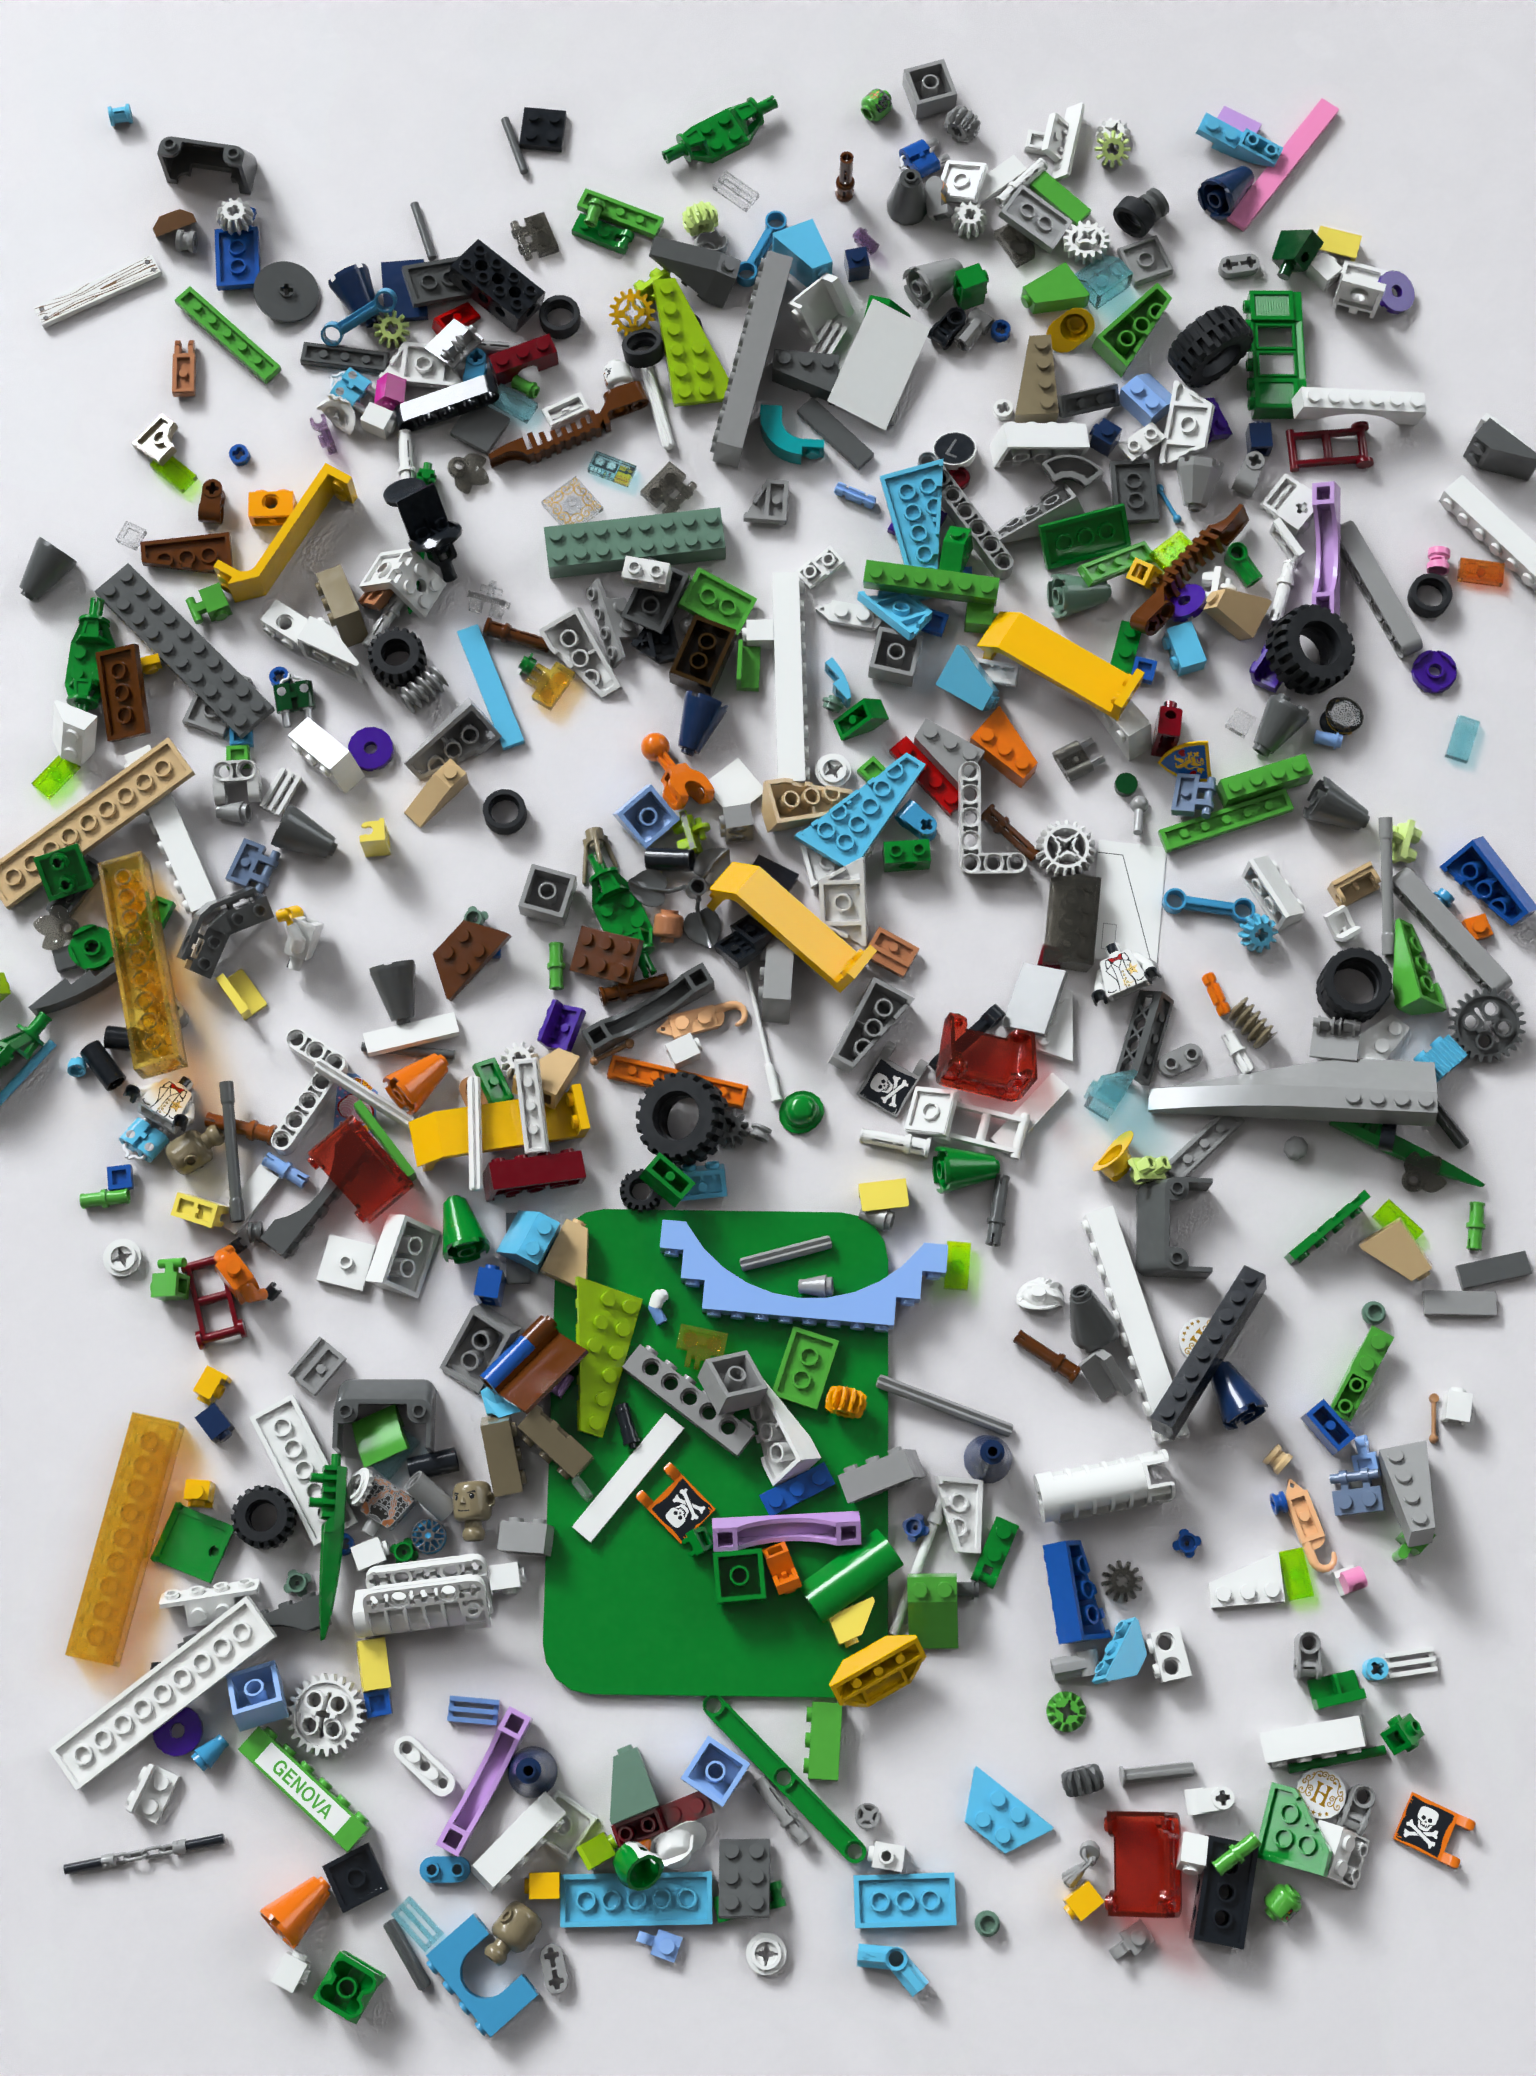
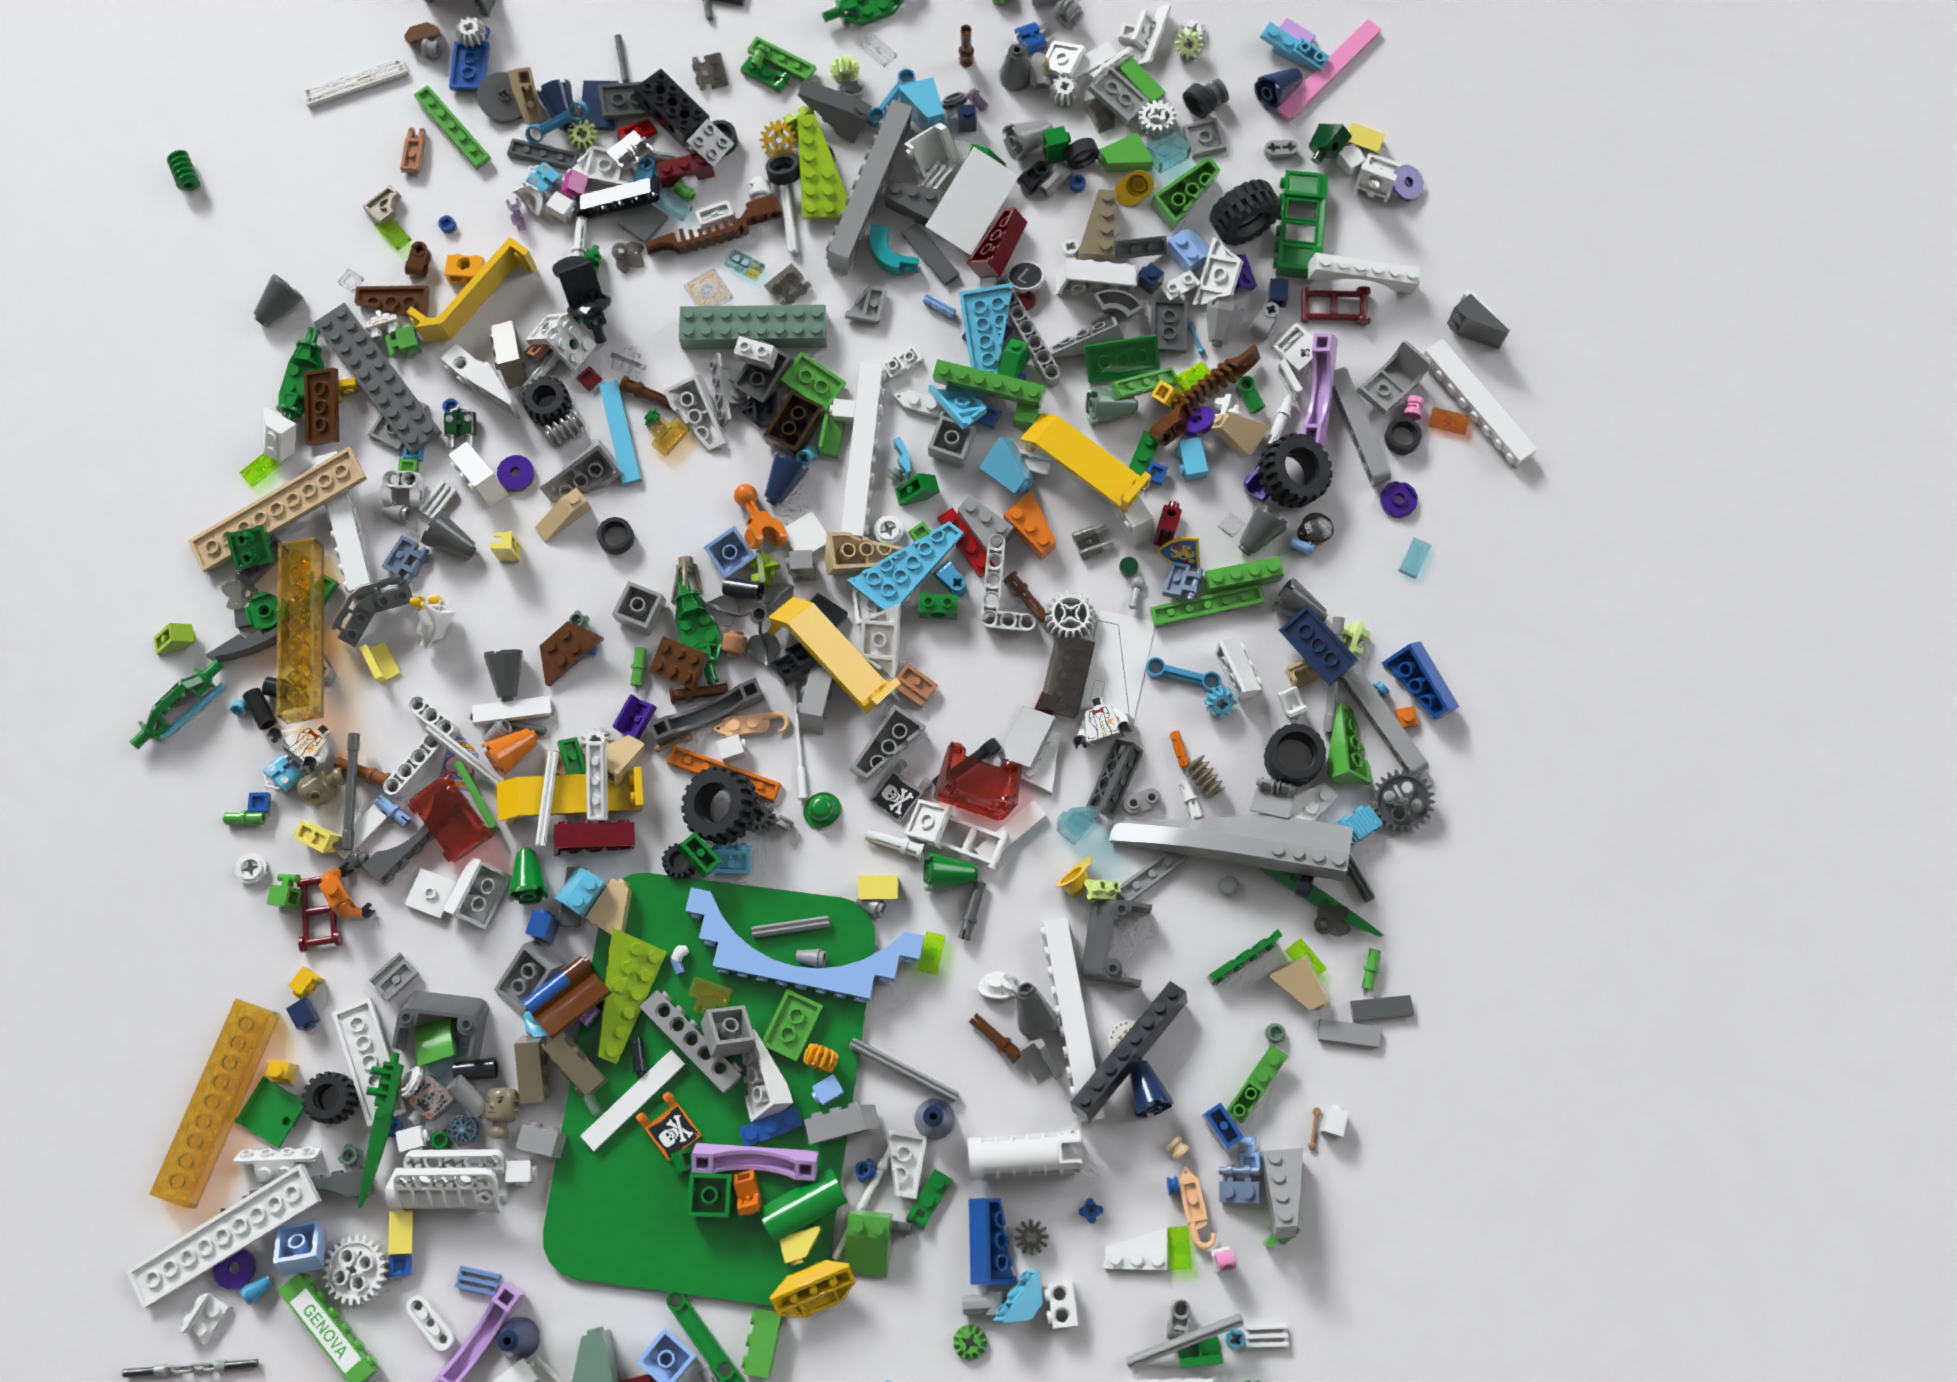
camera: 10 degrees right, 0 degrees up
none -> white hips [364,310,402,342]
none -> light grey cone [483,719,512,742]
none -> tan slope [507,67,543,124]
none -> dark red tile [576,366,603,392]
none -> light grey hinge [686,119,734,167]
none -> medium azure bush [796,444,819,466]
none -> light blue brick [811,1074,845,1106]
none -> dark grey gear [941,92,968,110]
none -> dark red wedge [966,208,1028,278]
none -> black tyre [1064,137,1100,170]
none -> light grey axle [1126,1313,1244,1369]
none -> dark blue plate [1279,605,1359,686]
none -> light grey bracket [1357,340,1431,415]

